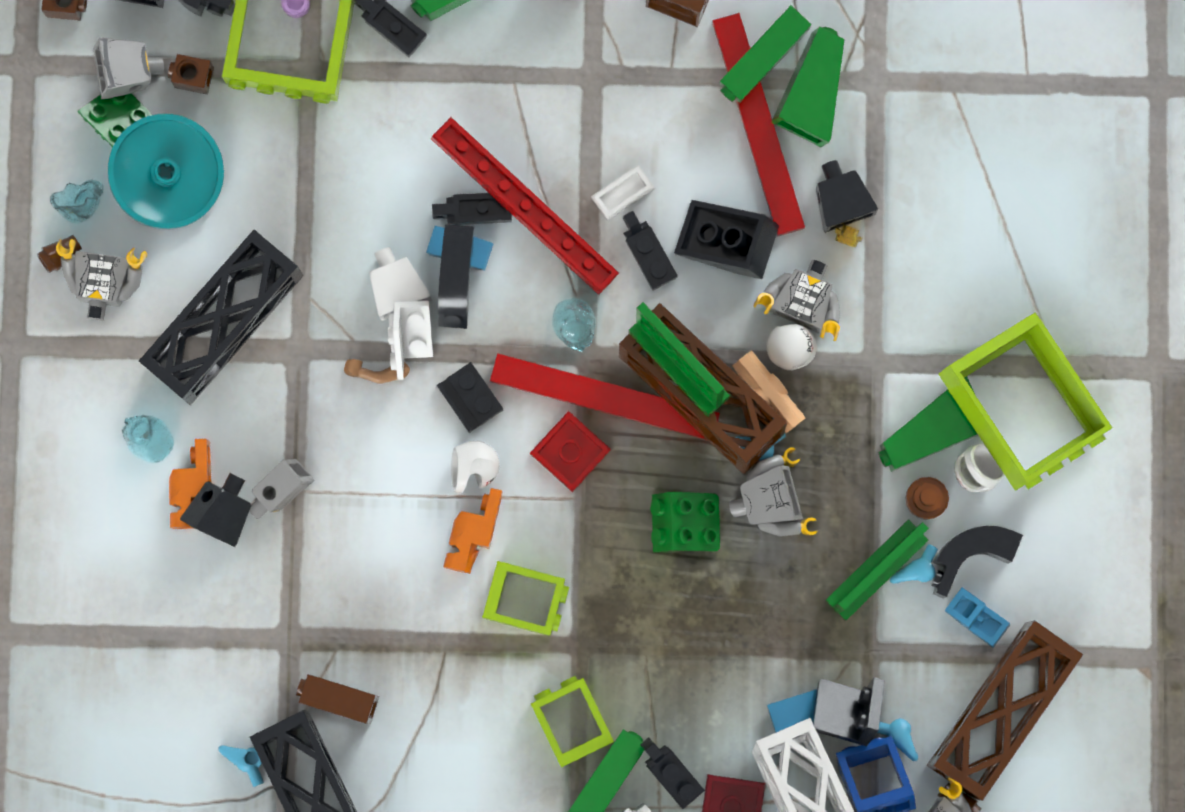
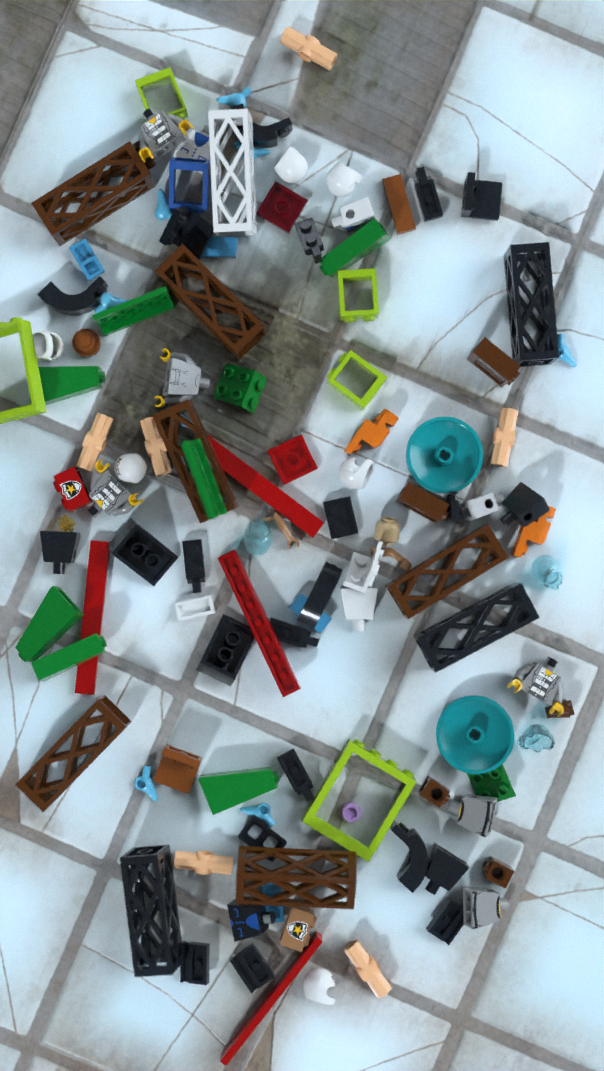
camera: 165 degrees left, 5 degrees up
none -> red brick [53,467,93,512]
none -> light nougat piece [76,412,114,472]
none -> reddish brown piece [155,243,266,360]
none -> black slope [196,614,255,686]
none -> medium nougat piece [263,512,299,549]
none -> tan head [374,517,400,546]
none -> reddish brown piece [385,524,509,619]
none -> reddish brown window [396,482,450,523]
none -> teal dish [406,417,483,494]
none -> black plate [444,491,462,522]
none -> light nougat piece [490,408,518,467]

